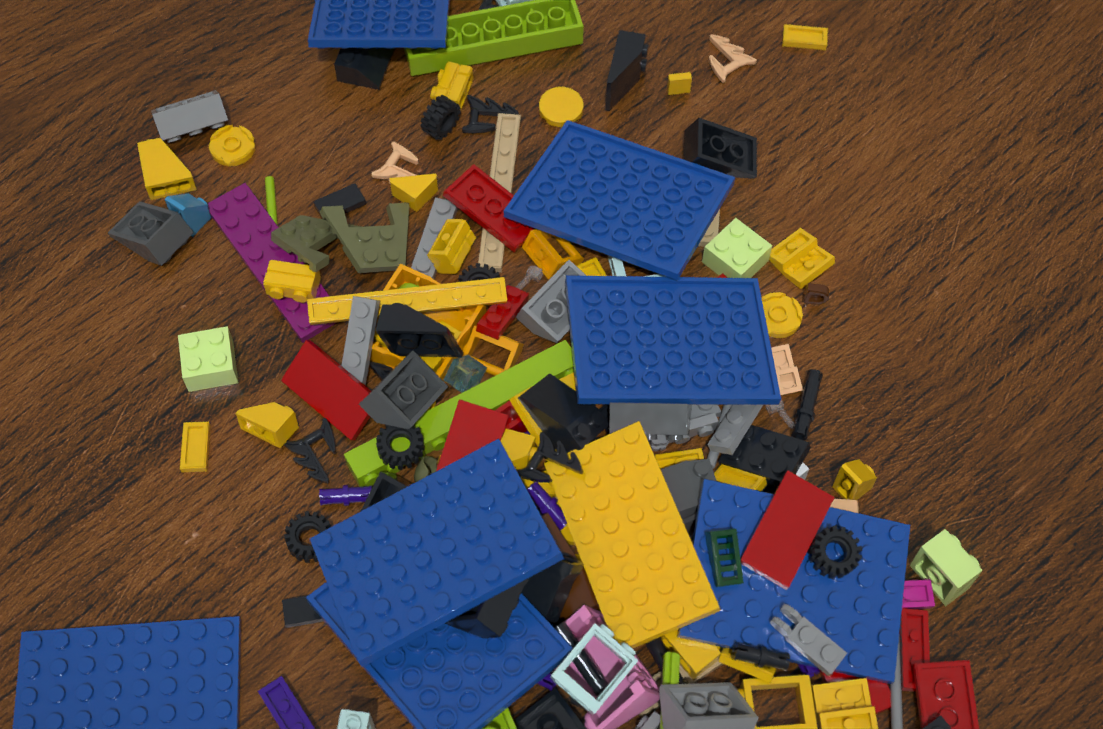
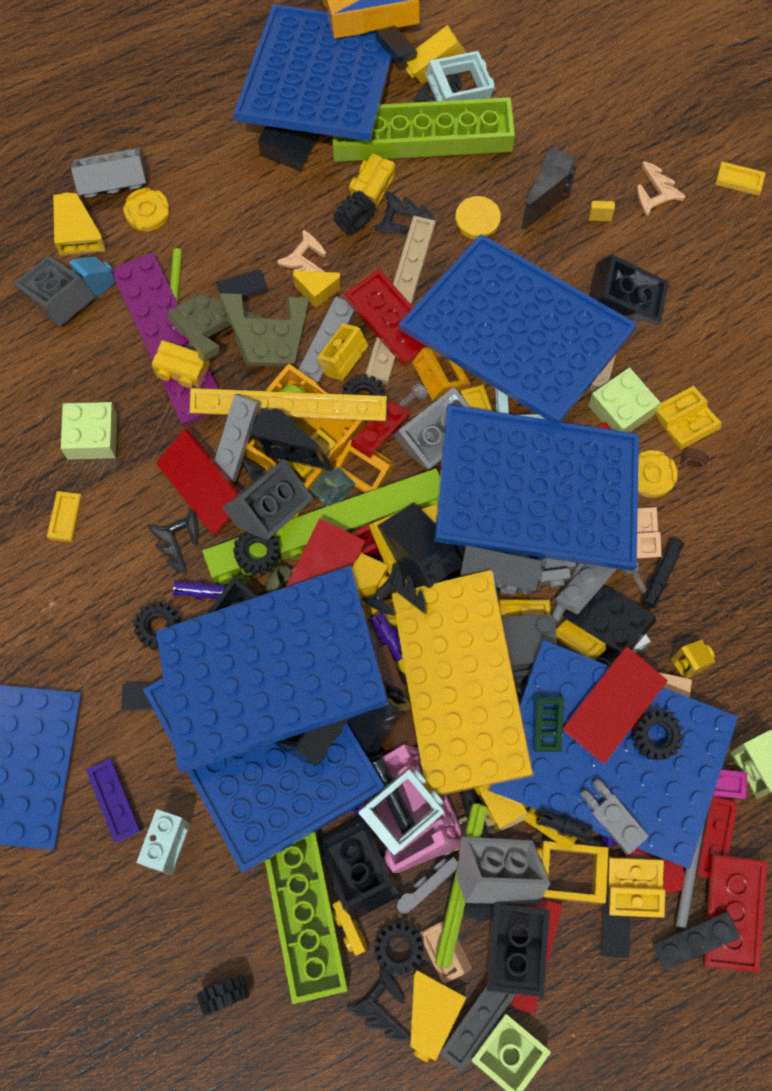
camera: 10 degrees right, 10 degrees up
yellow slope [236,402,299,448] -> none

